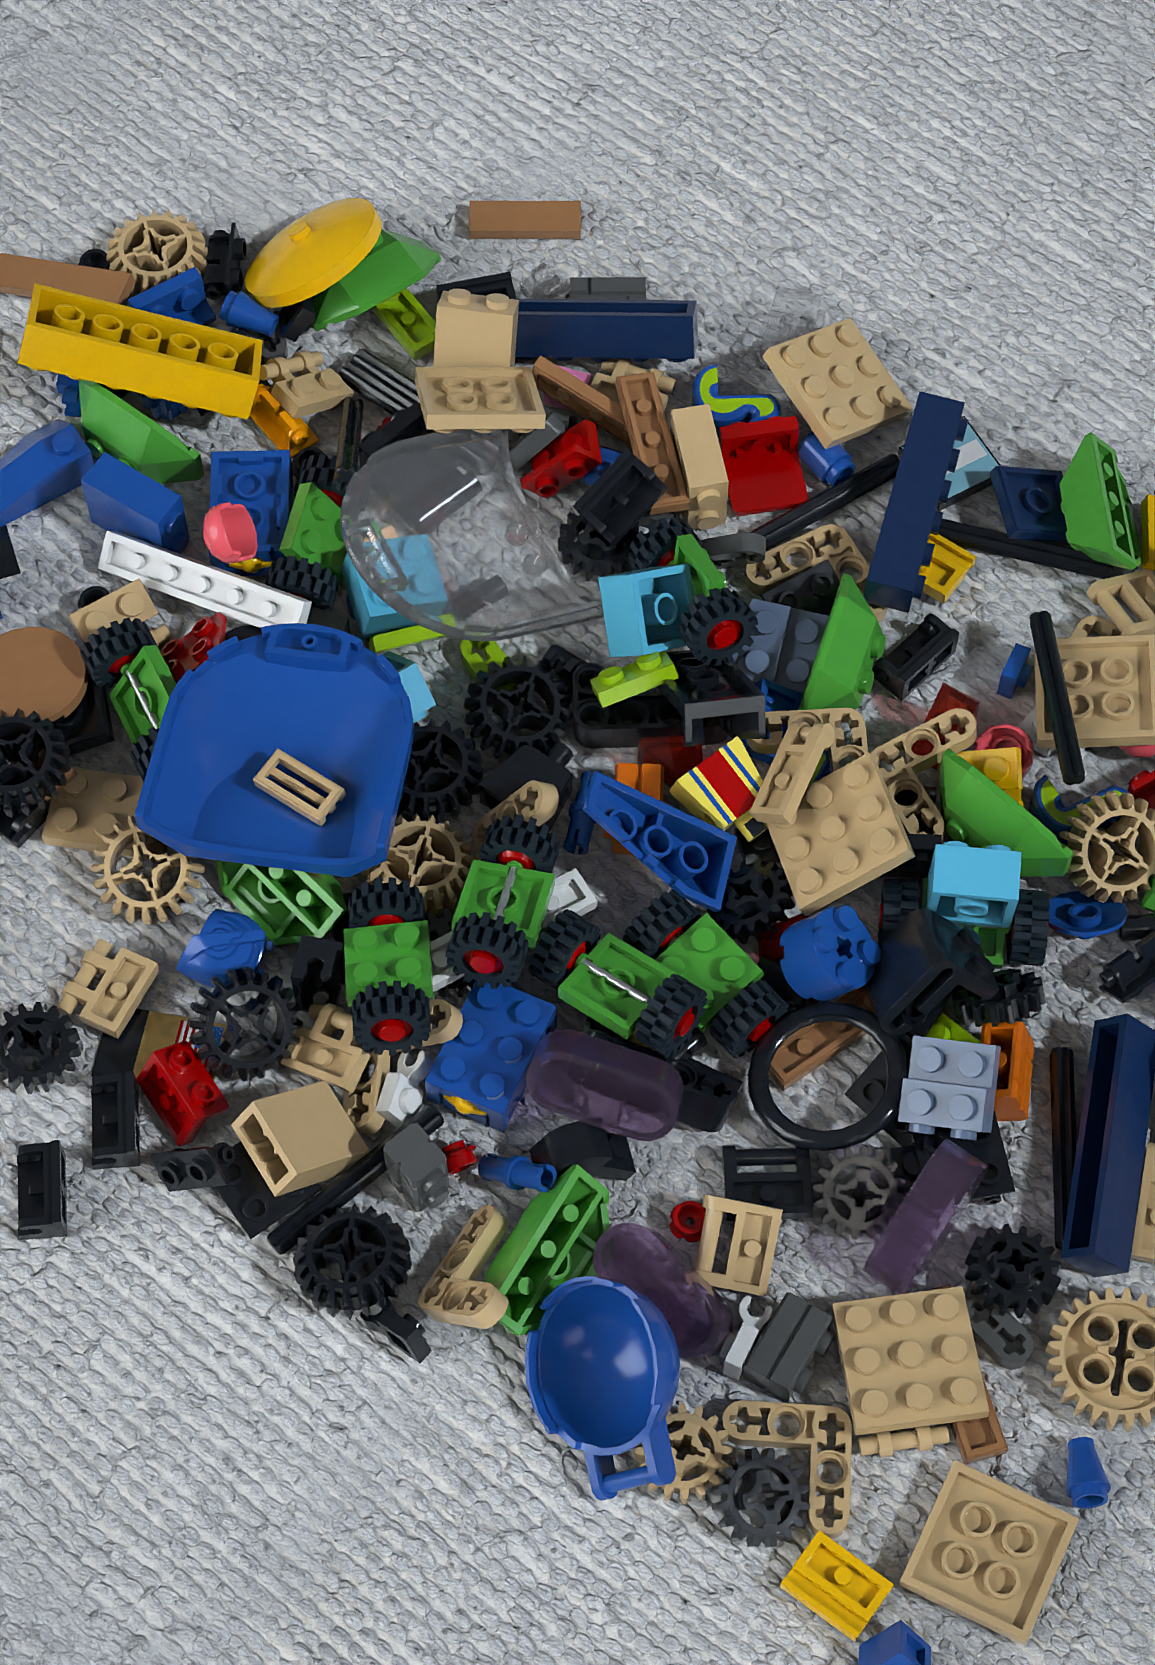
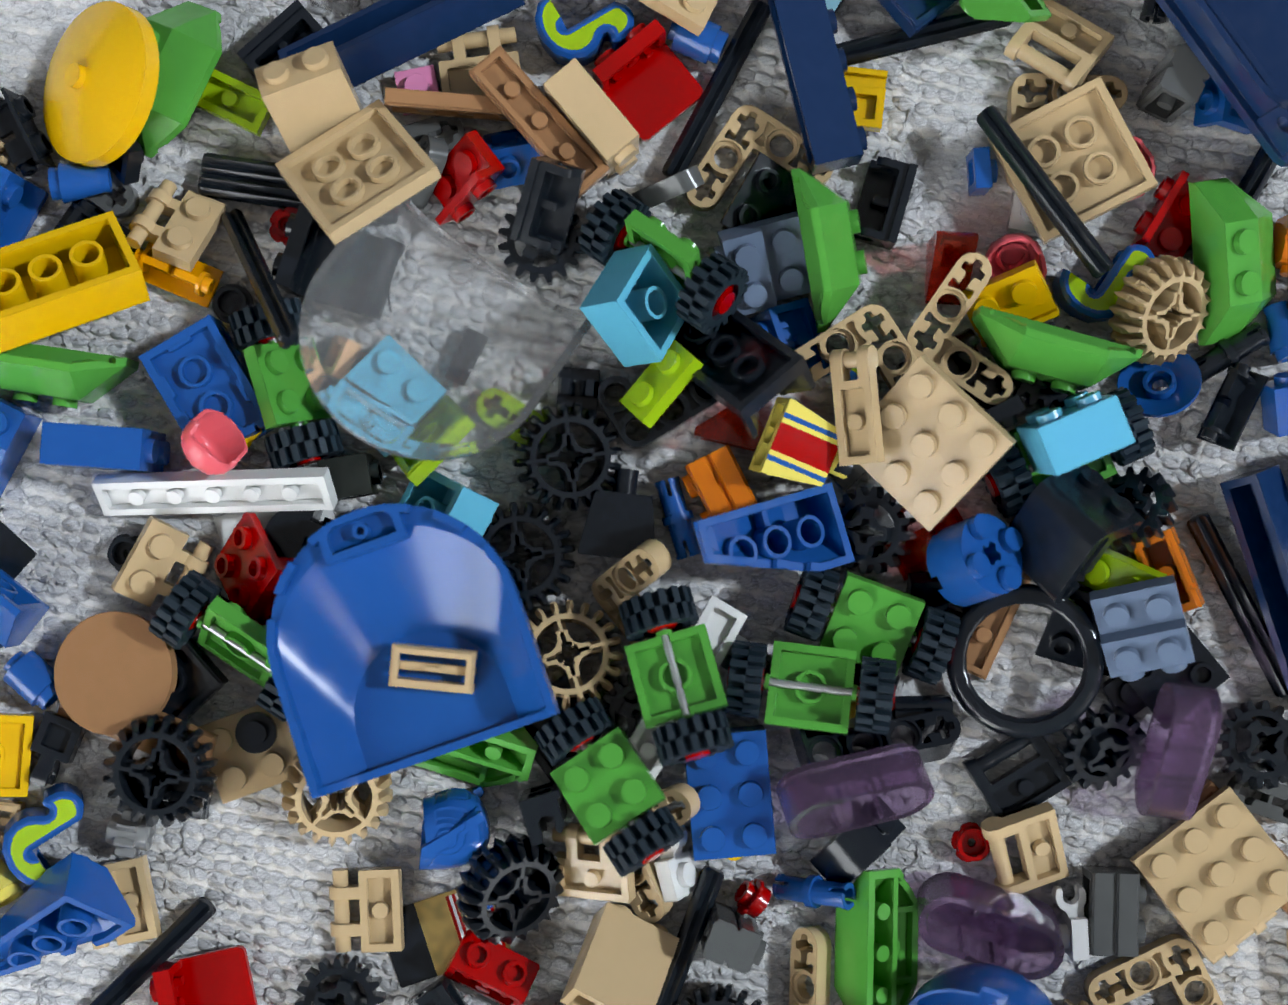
camera: 30 degrees left, 25 degrees up
none -> black plate [235,712,278,754]

